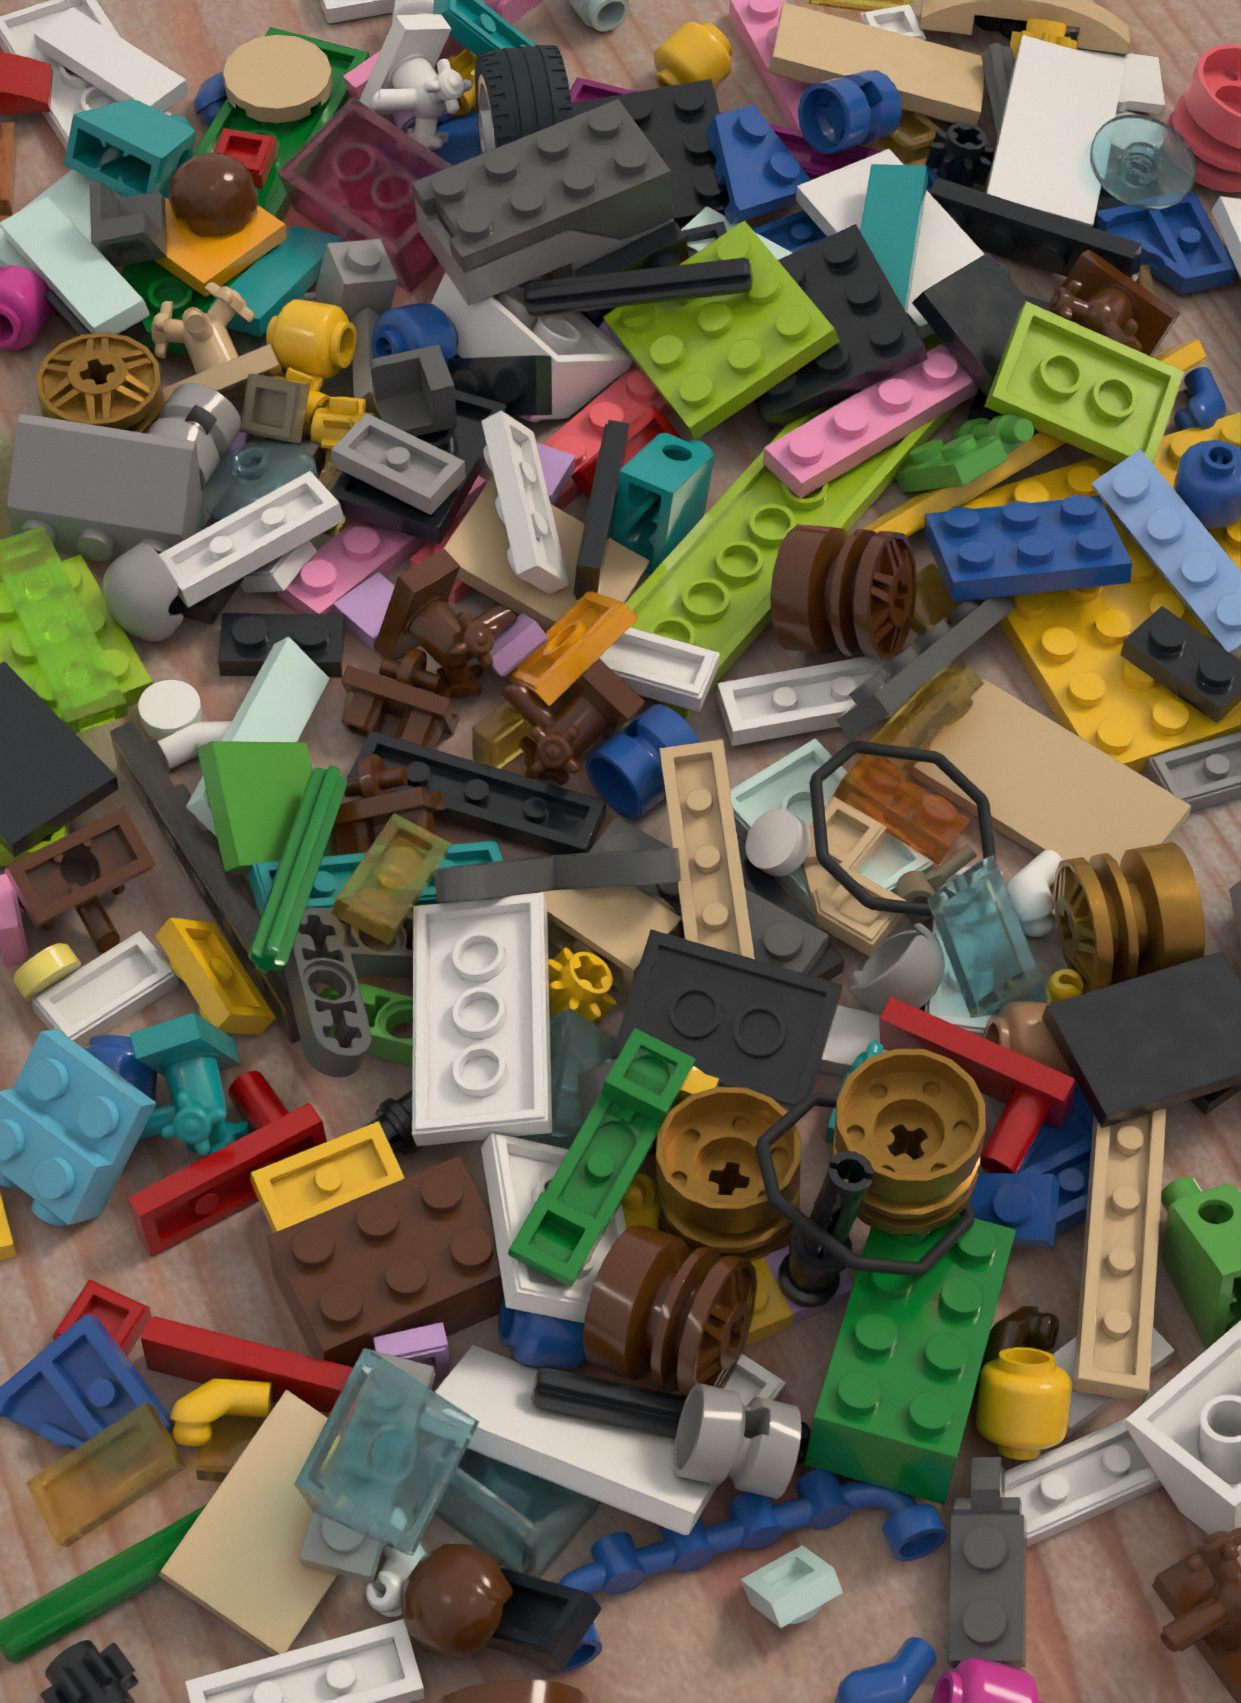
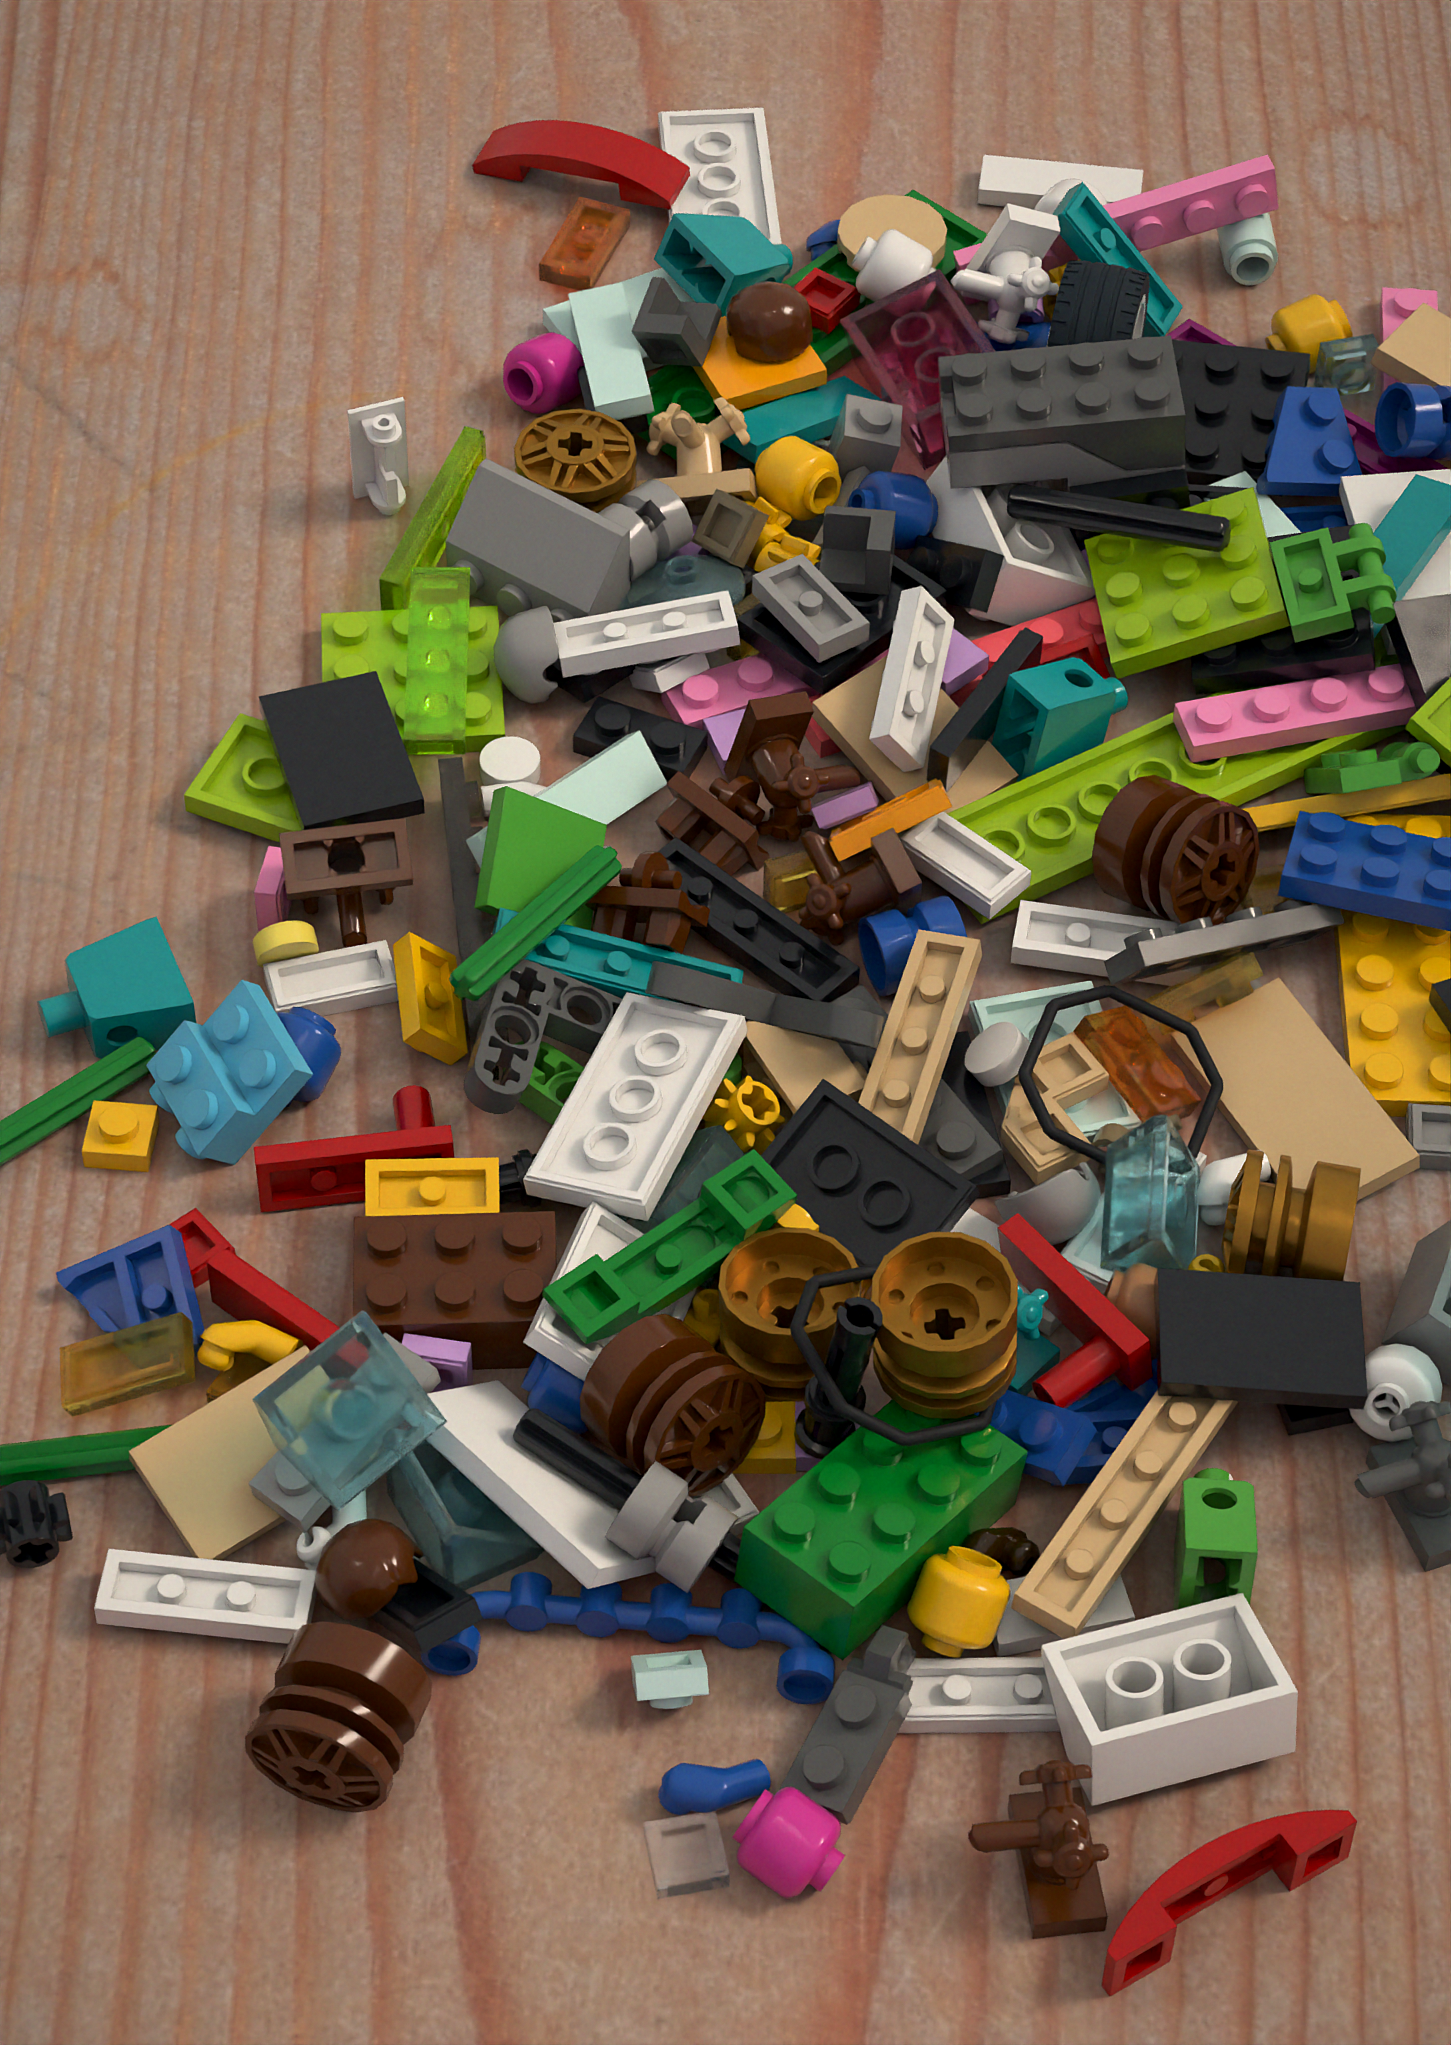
camera: 25 degrees right, 5 degrees down
white tile [34,7,188,112] -> none
teal piece [130,1013,251,1155] -> none
clear yellow plate [331,813,451,945] -> none
none -> white head [851,229,938,313]
none -> bright green plate [1270,523,1397,643]
none -> clear light blue plate [1314,334,1379,396]

